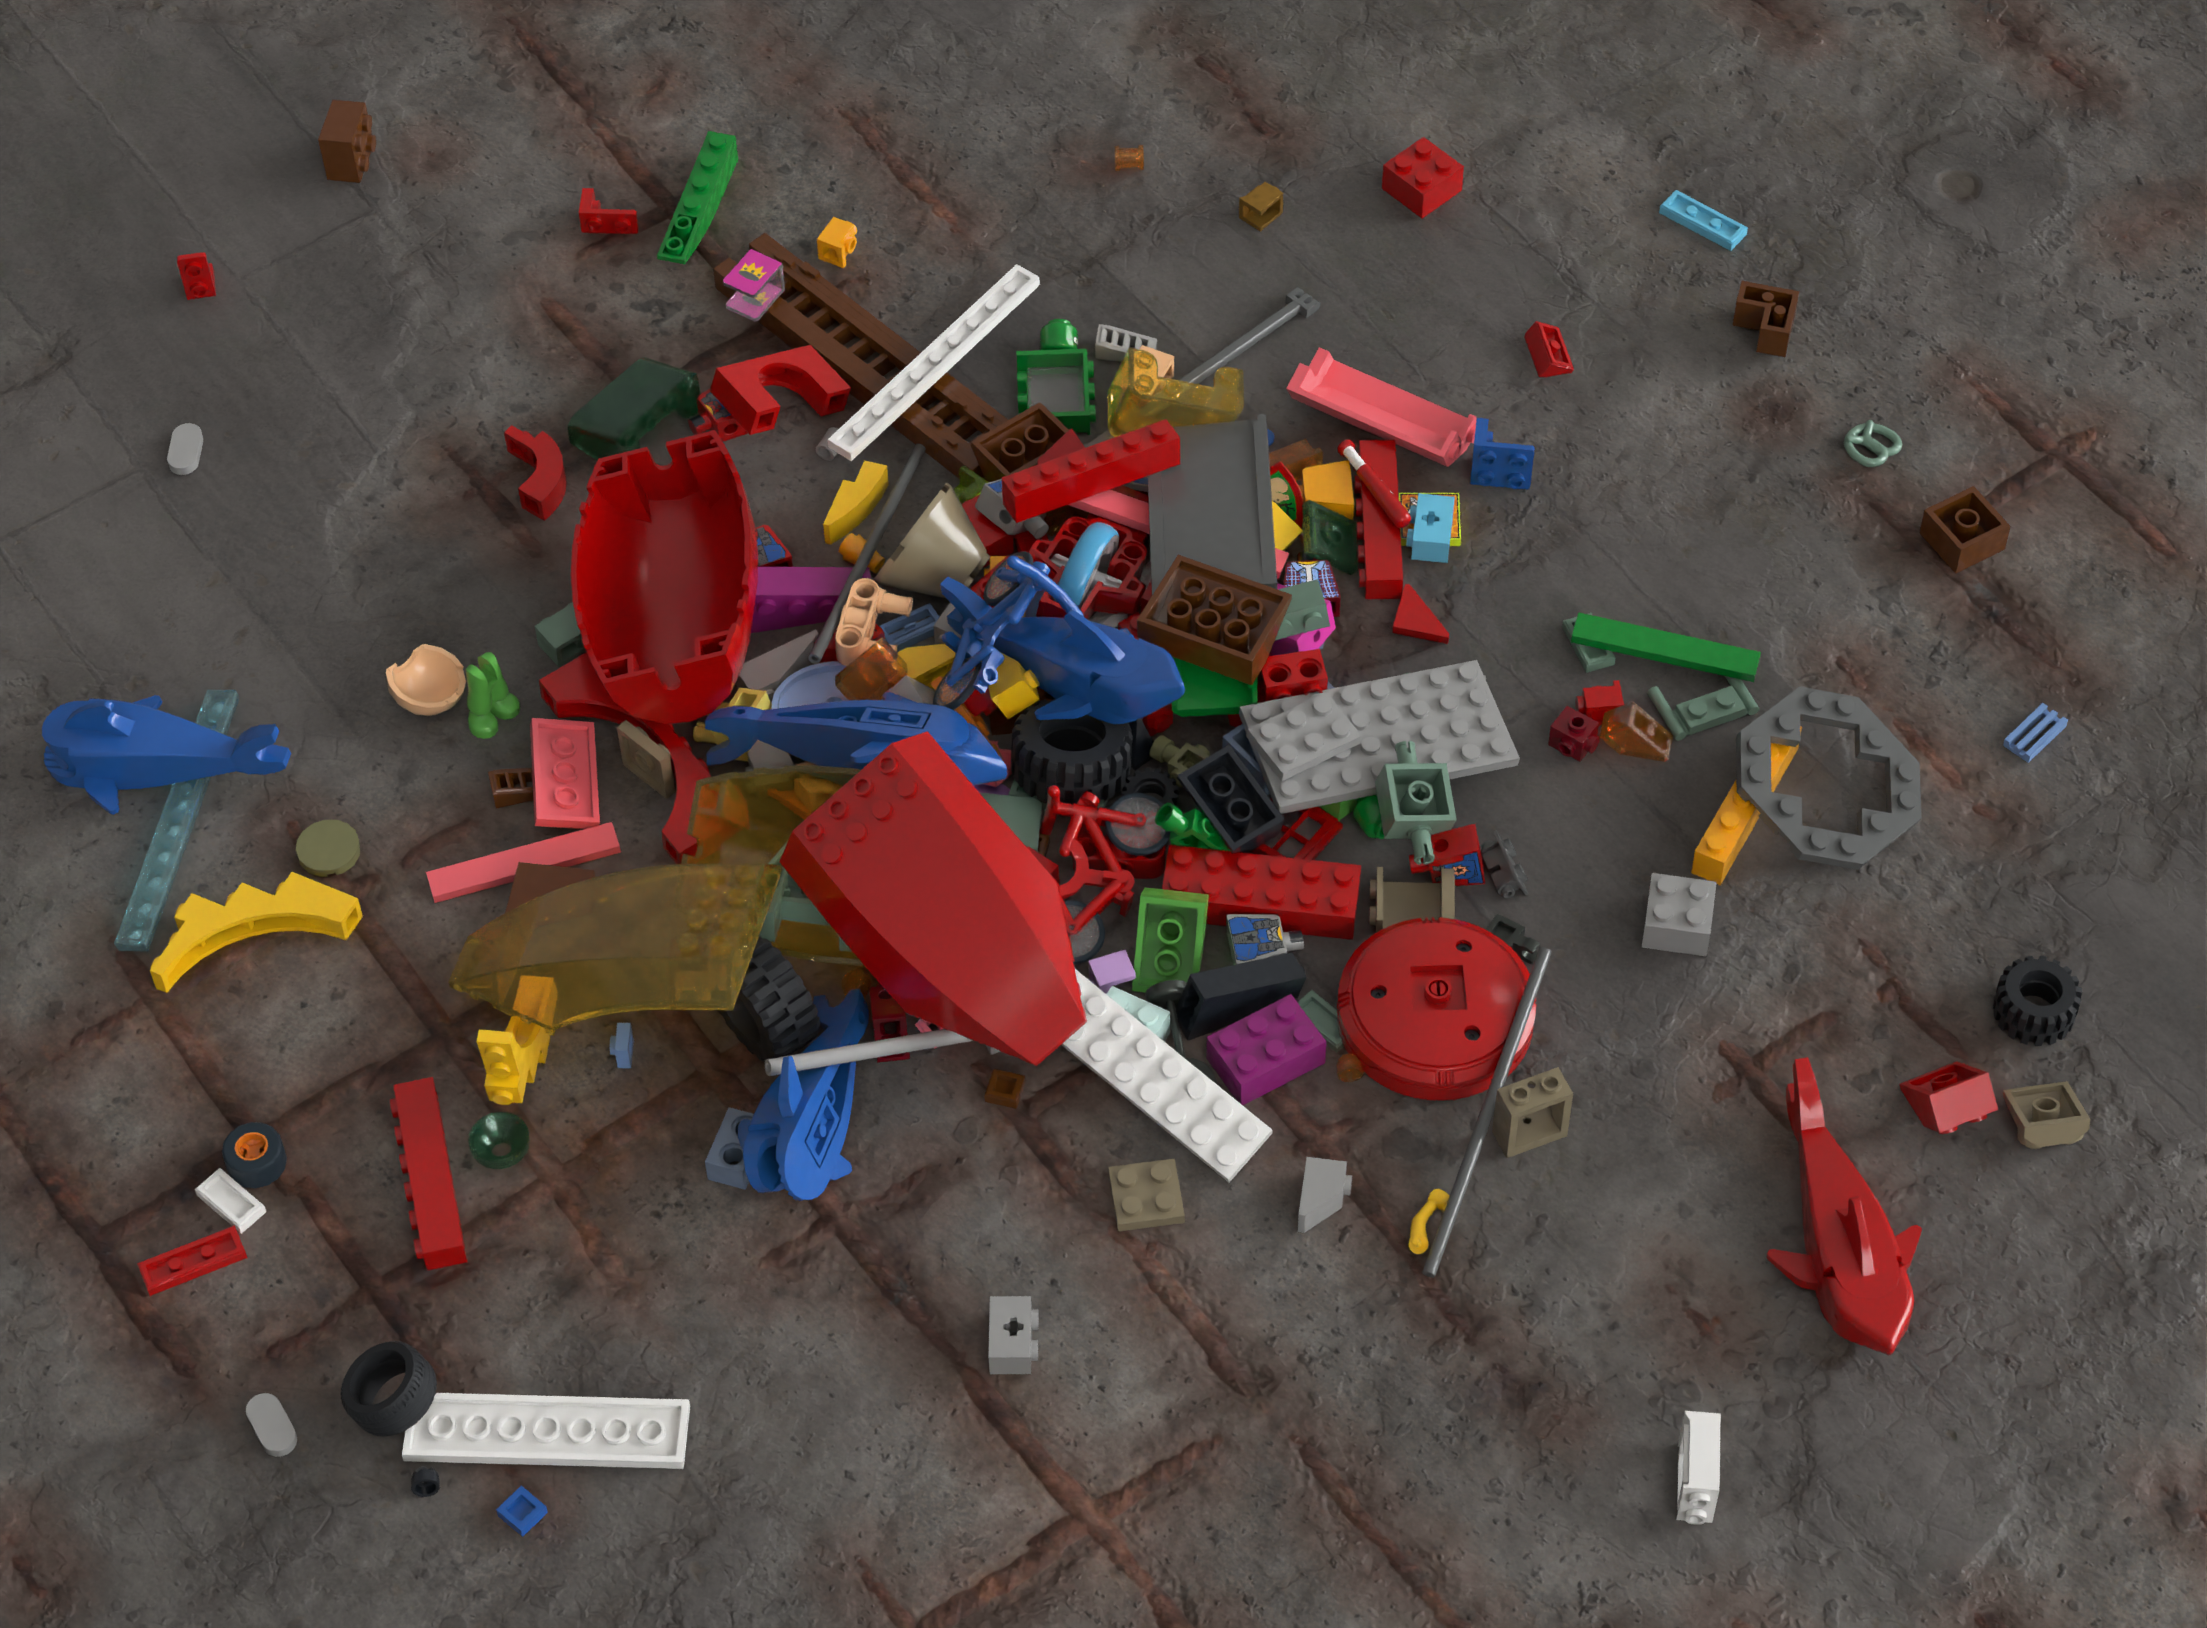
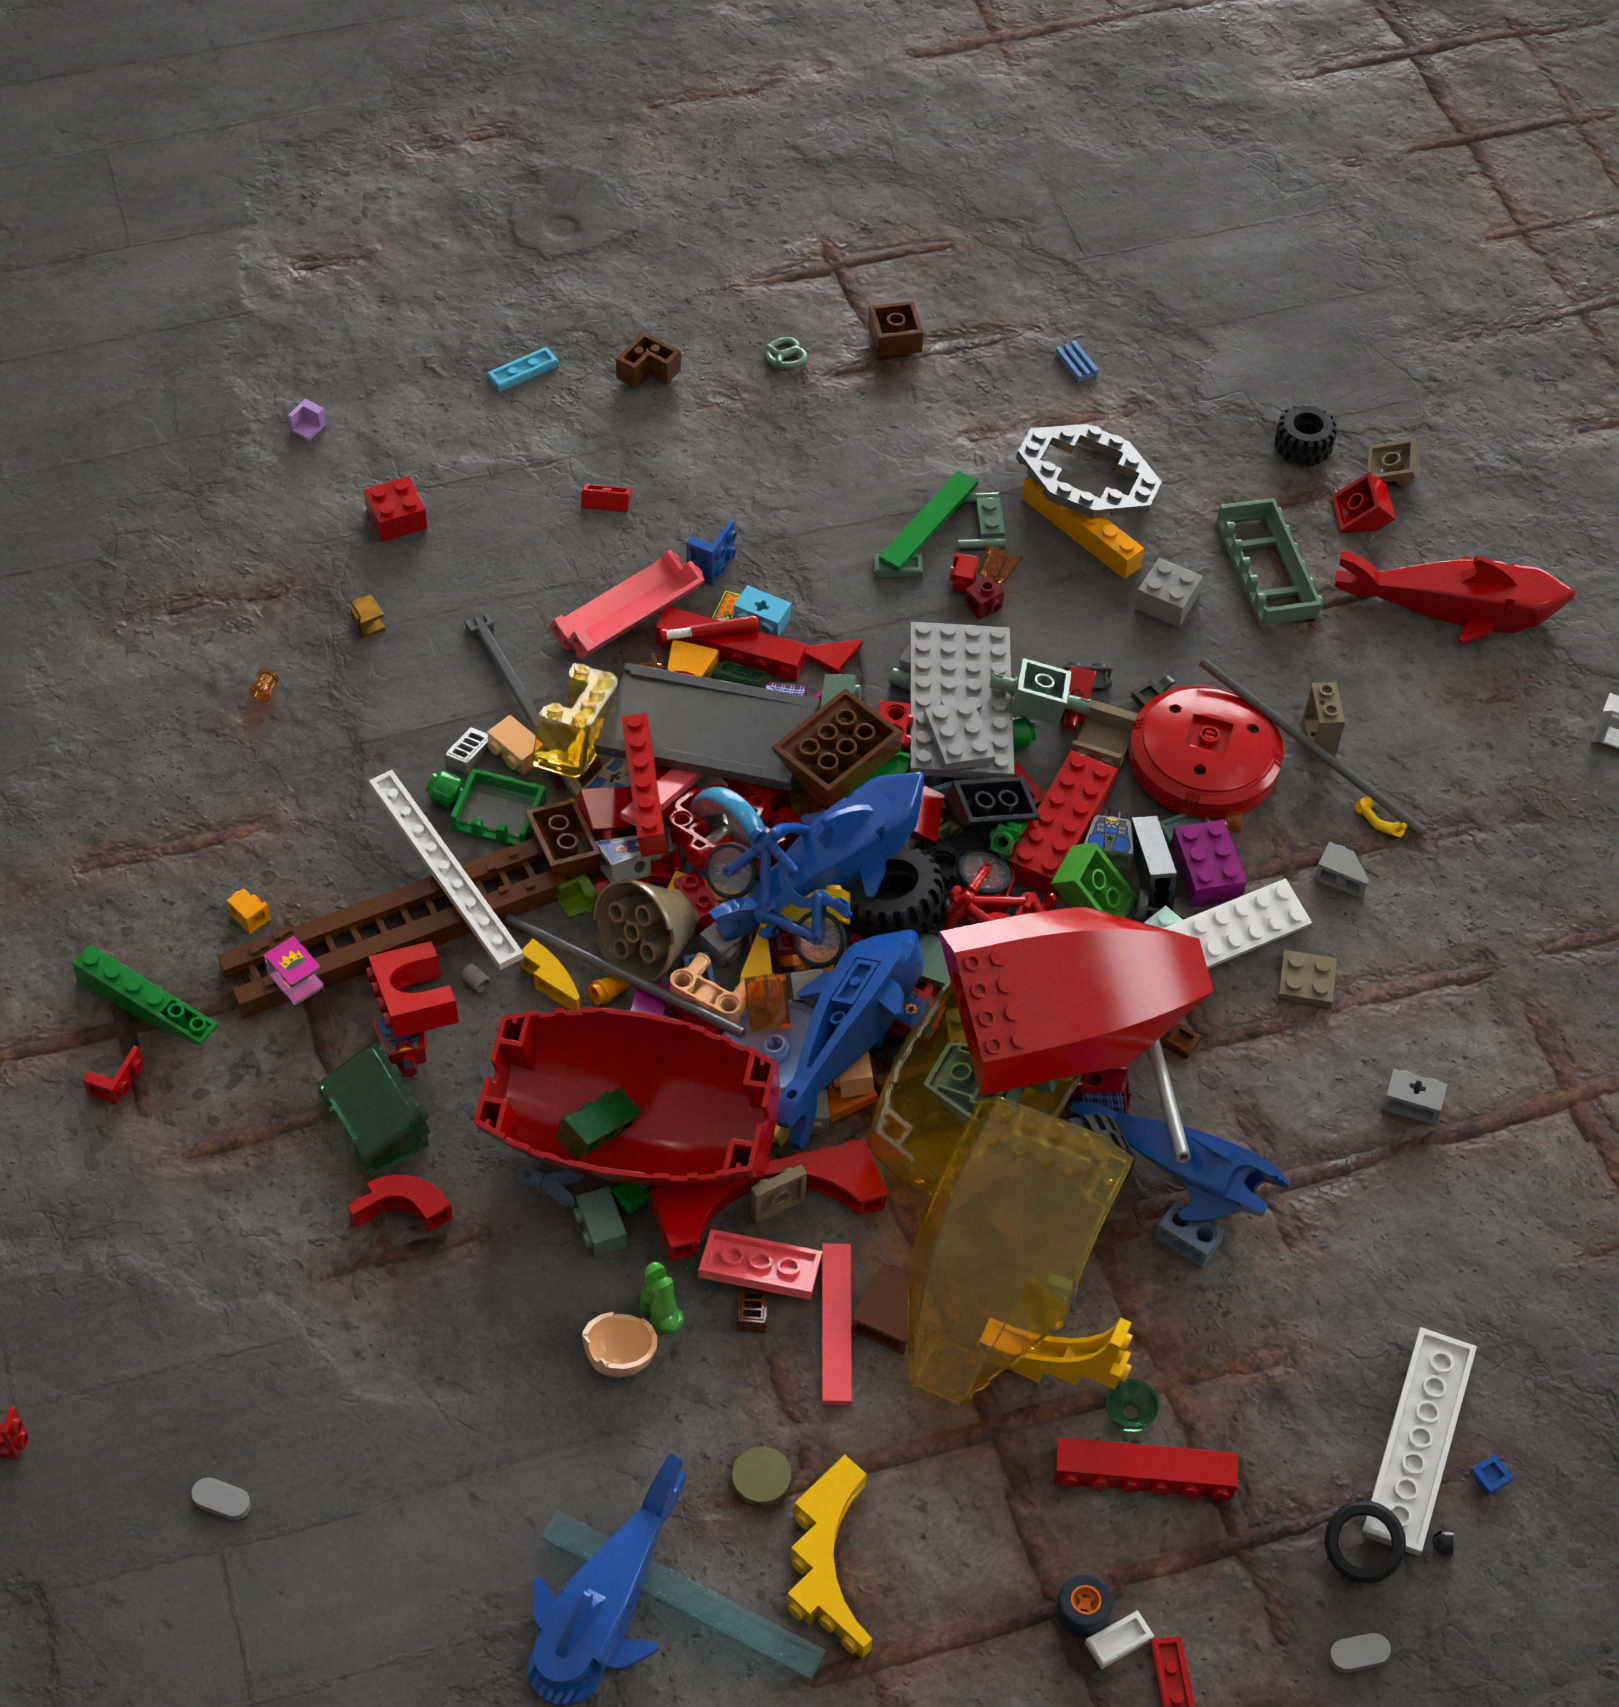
camera: 75 degrees left, 0 degrees up
none -> lavender panel [288,399,326,441]
none -> dark green brick [554,1087,642,1161]
none -> red slope [910,786,944,843]
none -> sand green window [1216,498,1323,630]

